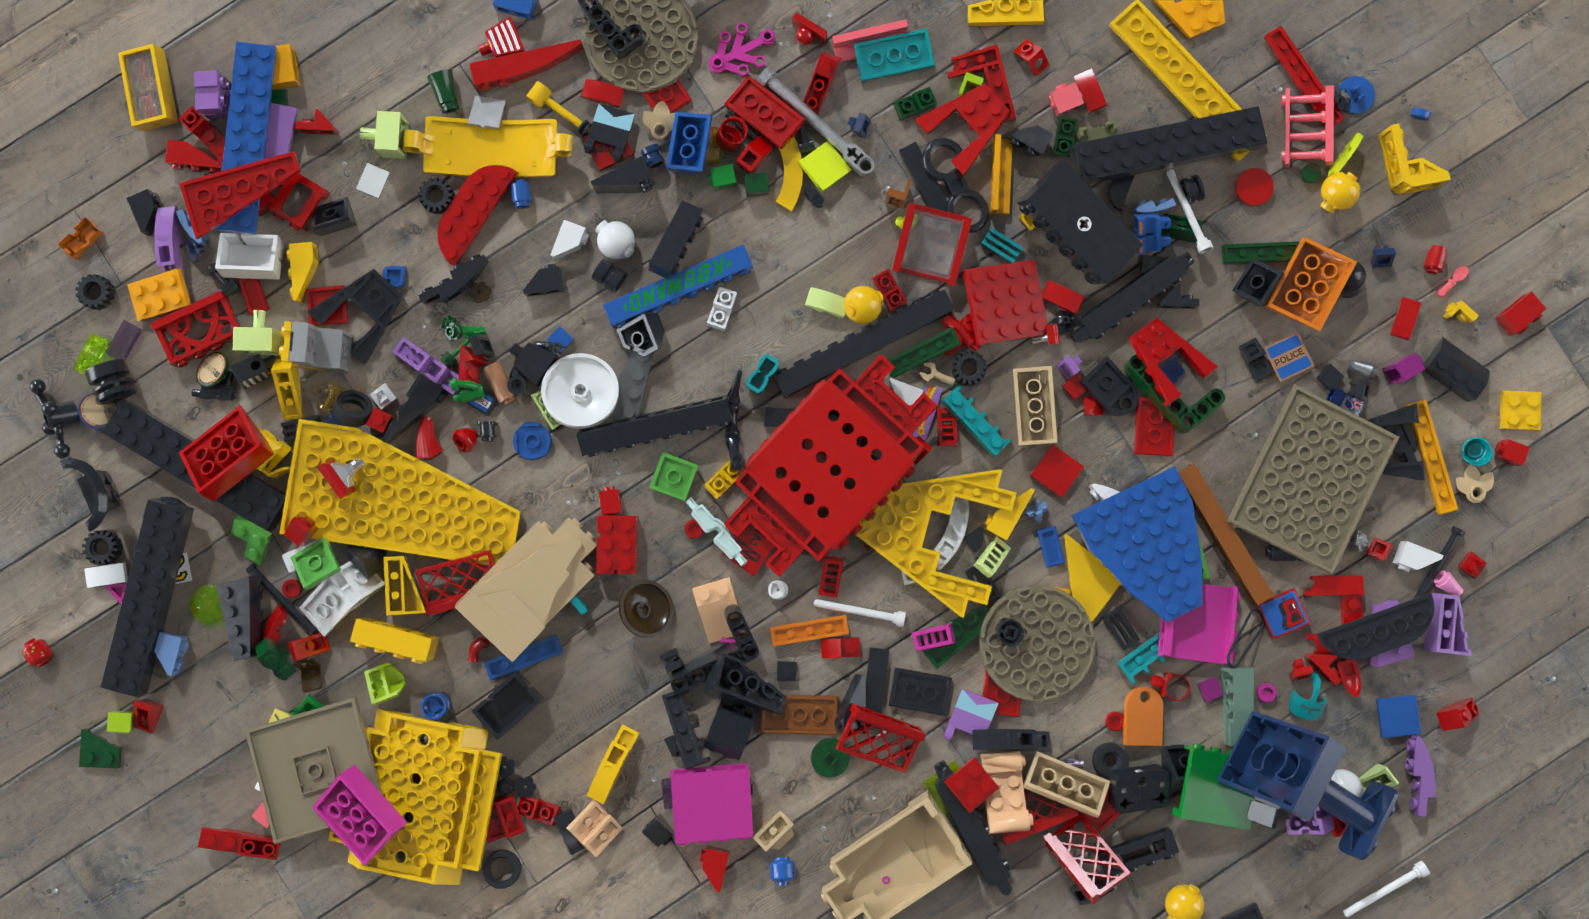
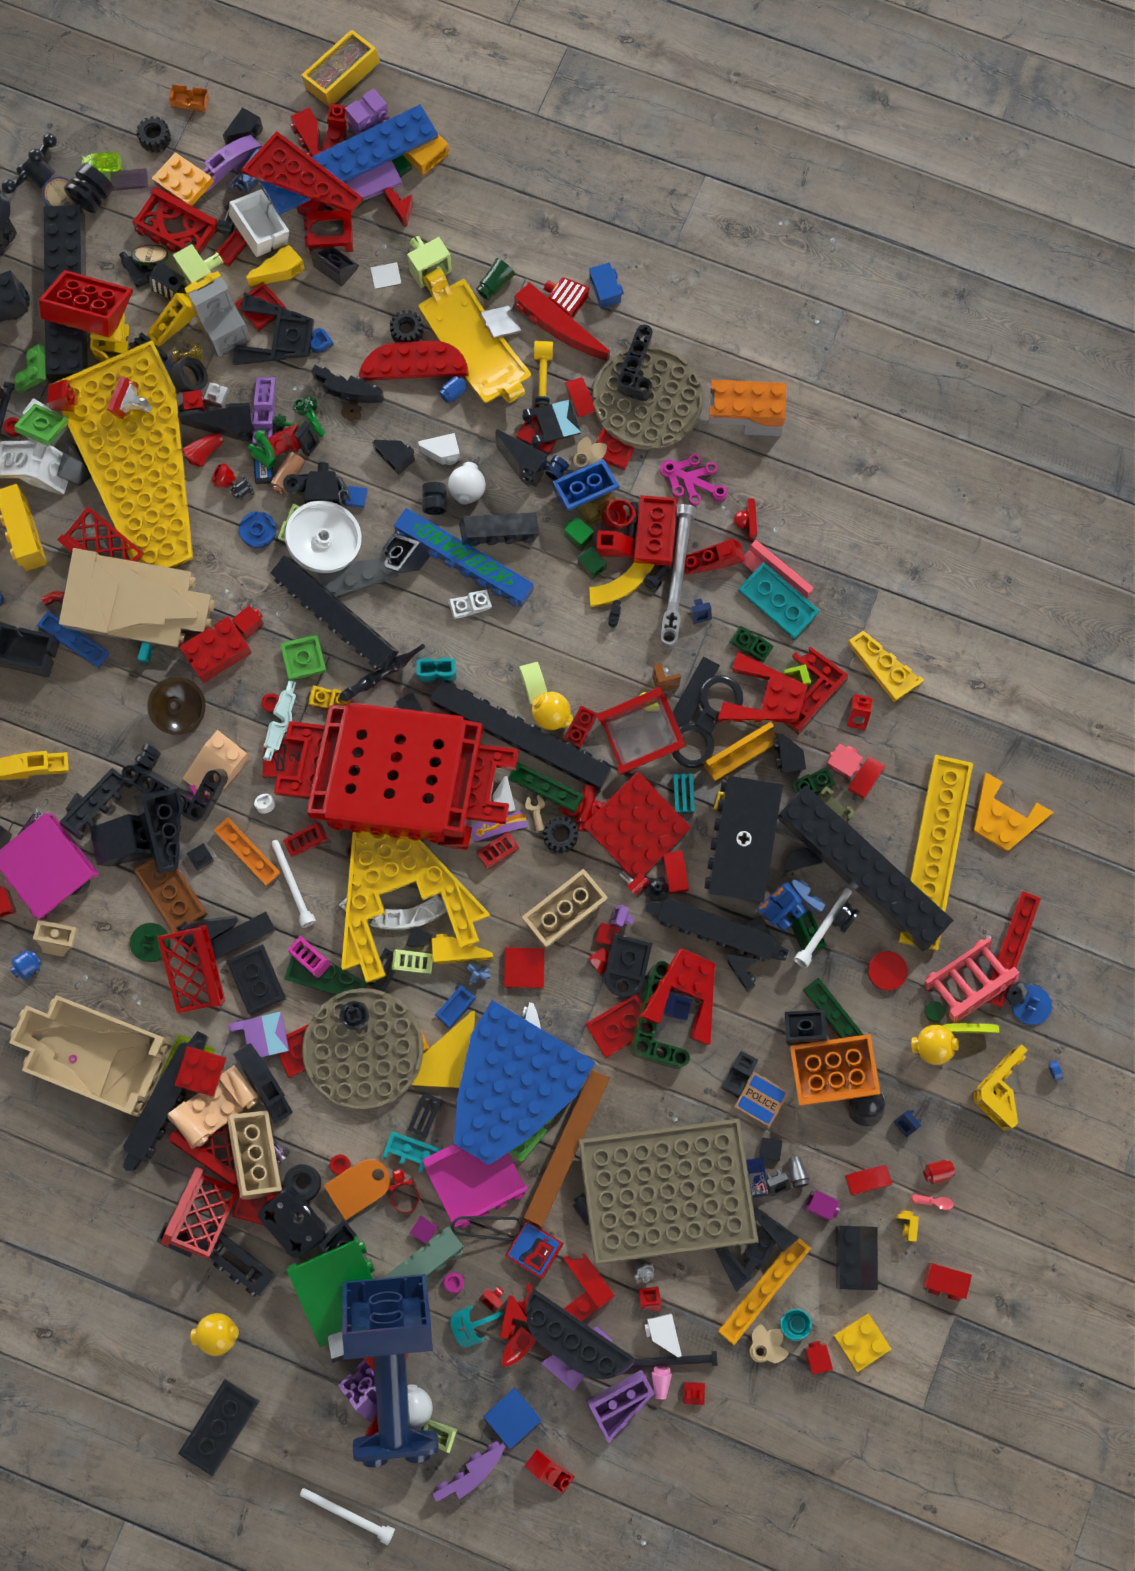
camera: 55 degrees right, 10 degrees down
yellow wedge [384,556,426,616] -> none
neon yellow tile [798,141,852,192] -> none
red slope [821,637,860,658] -> none
teal hinge [941,385,1012,458] -> none

